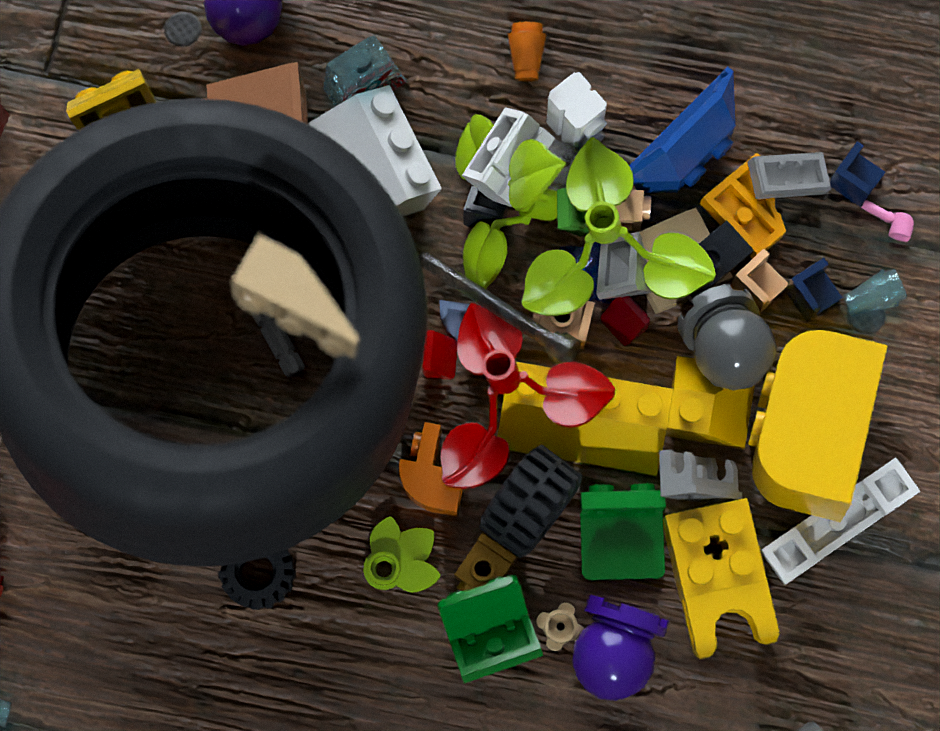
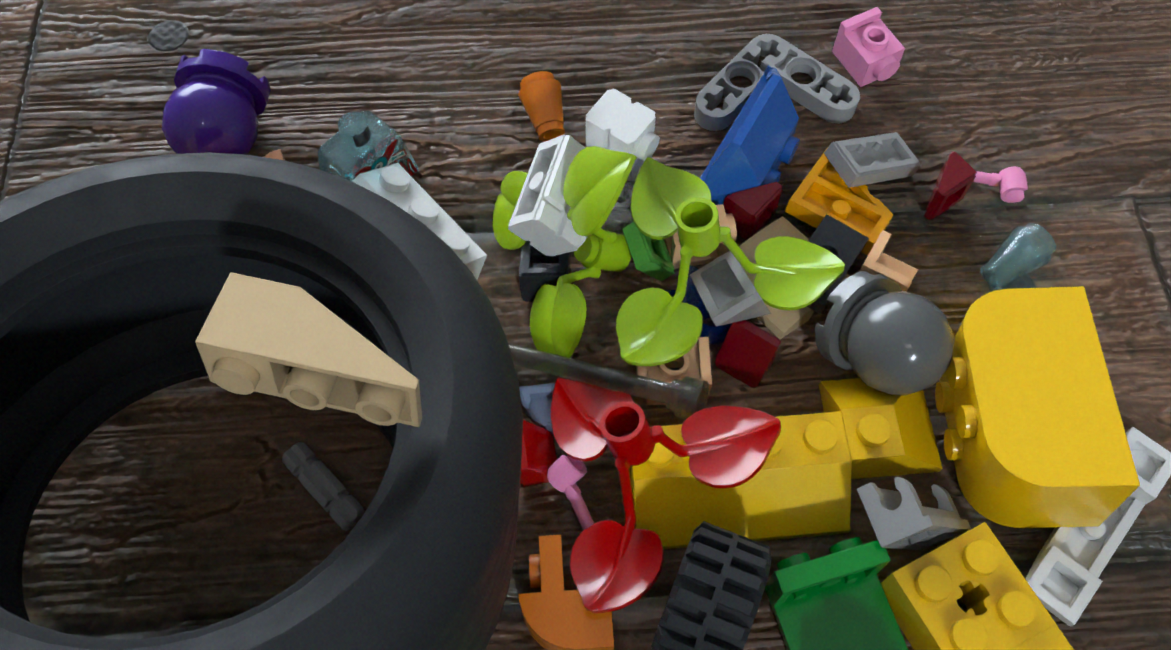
camera: 20 degrees left, 15 degrees down
dark blue panel [785,258,843,323] -> none
dark blue panel [830,141,885,207] -> none
none -> bright pink hand [547,455,594,530]
none -> light grey beam [694,34,860,131]
none -> dark red slope [723,182,782,240]
none -> bright pink brick [832,7,905,87]
none -> dark red slope [924,151,977,220]

